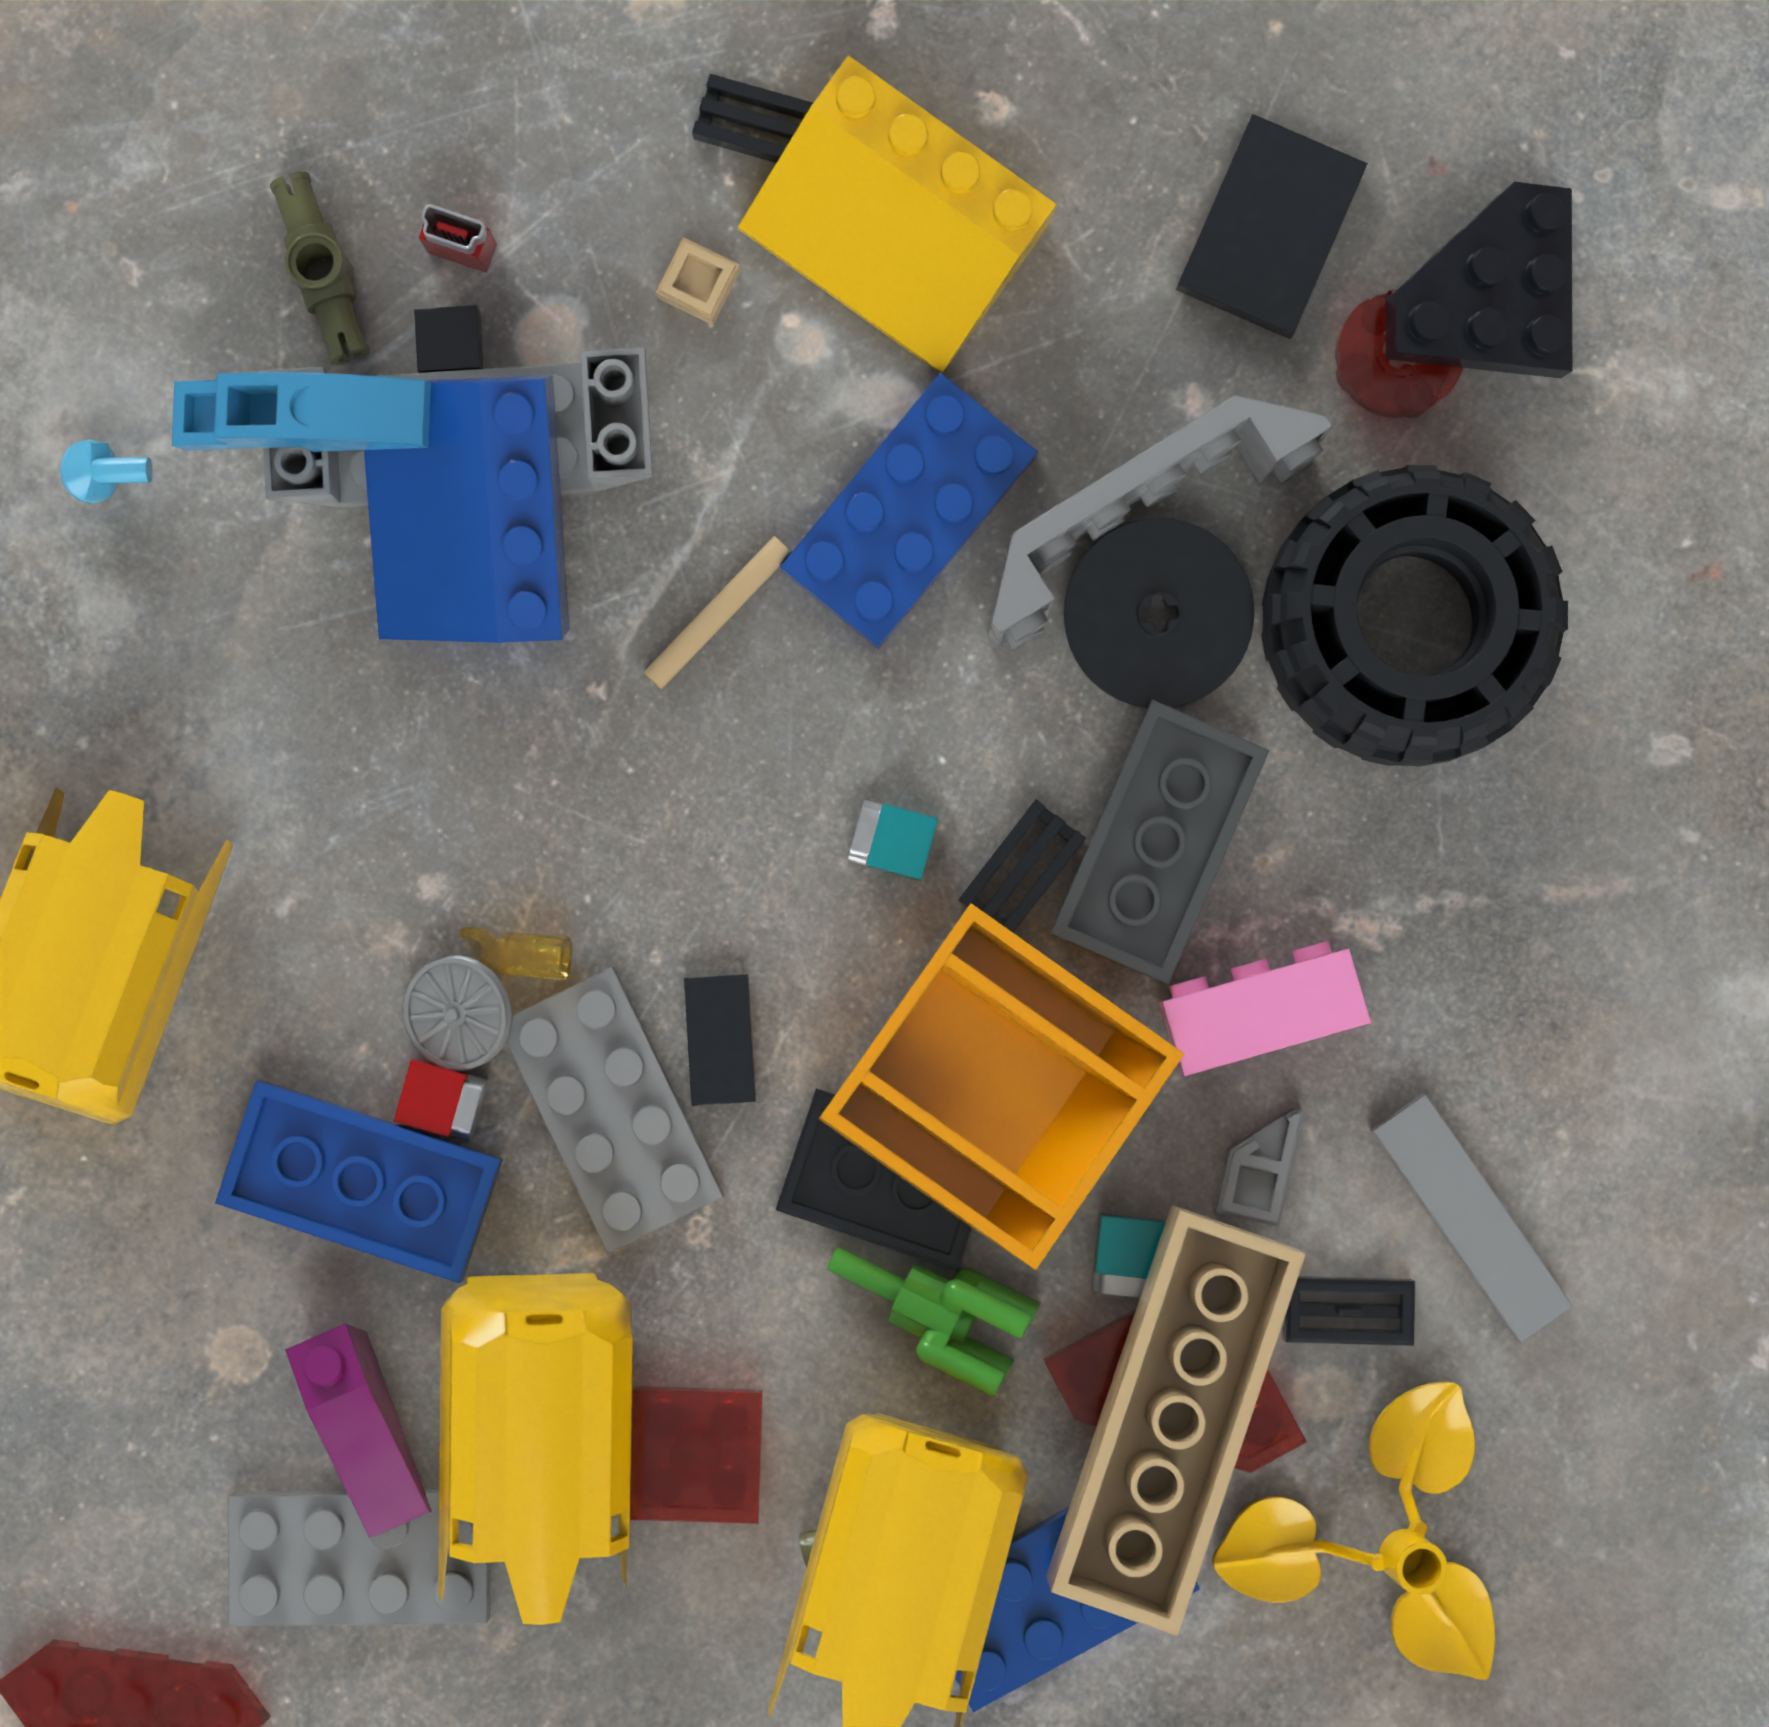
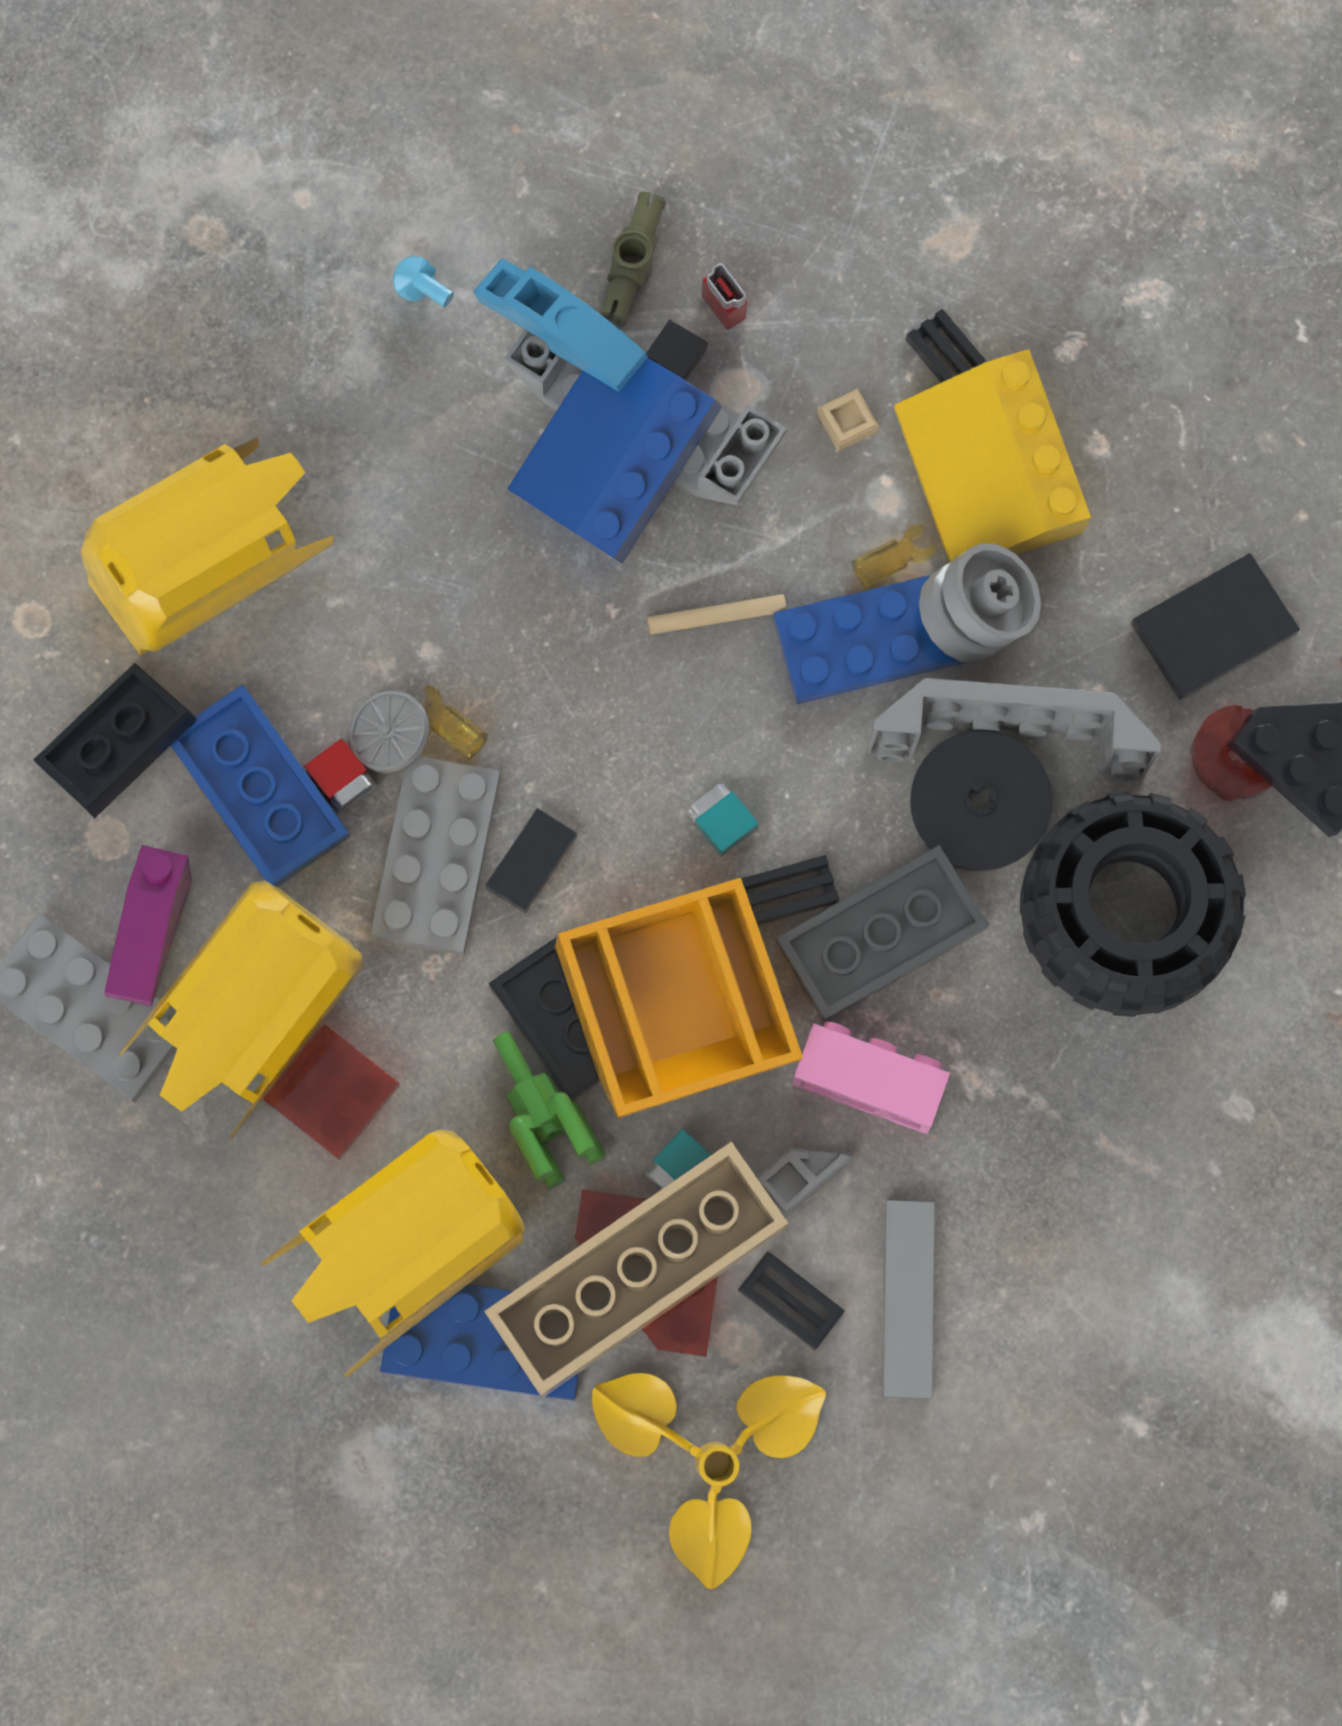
camera: 35 degrees right, 10 degrees down
none -> black tile [33,663,197,819]
none -> clear yellow bar [852,524,936,588]
none -> light grey wheel [919,543,1041,663]

